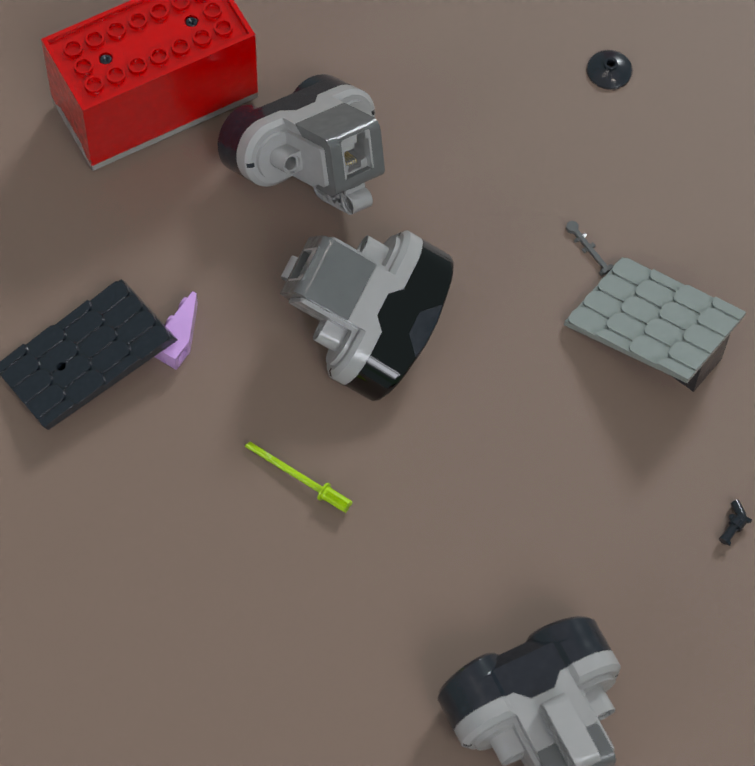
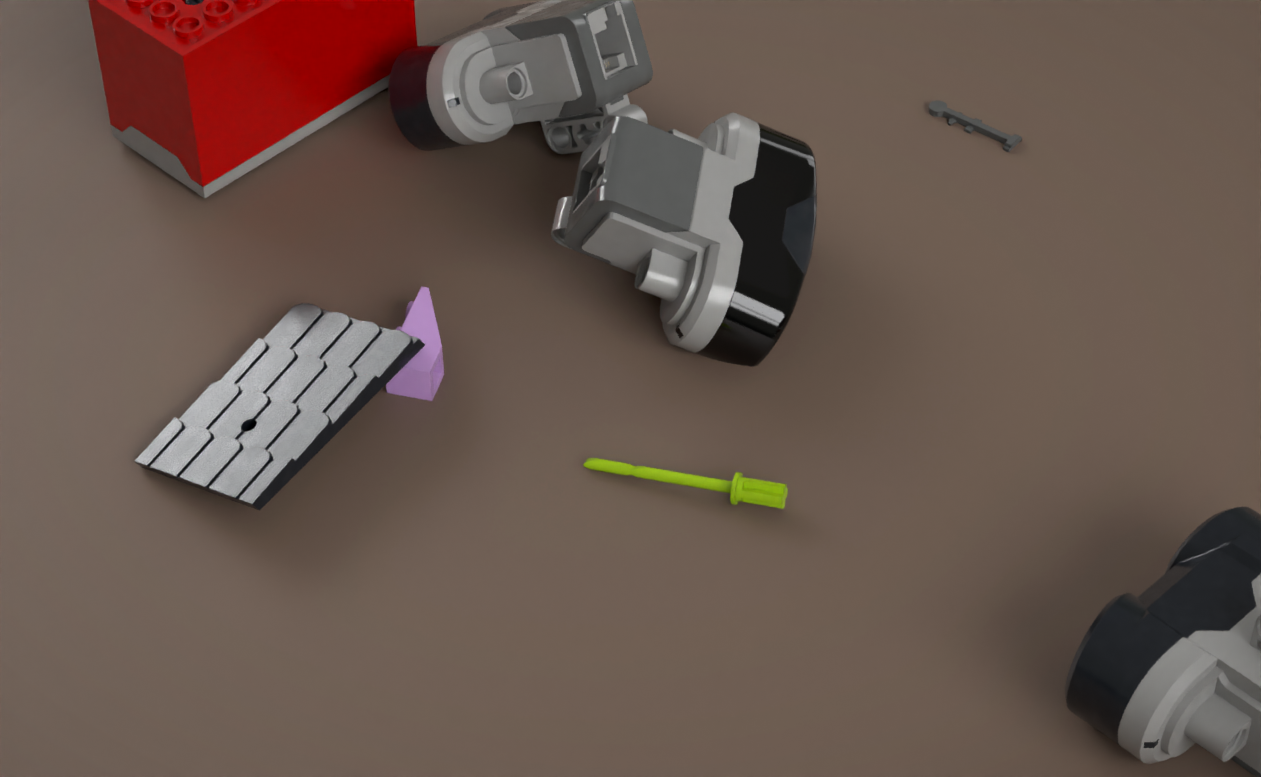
camera: 15 degrees left, 20 degrees down
light grey piece [564,257,746,392] -> none

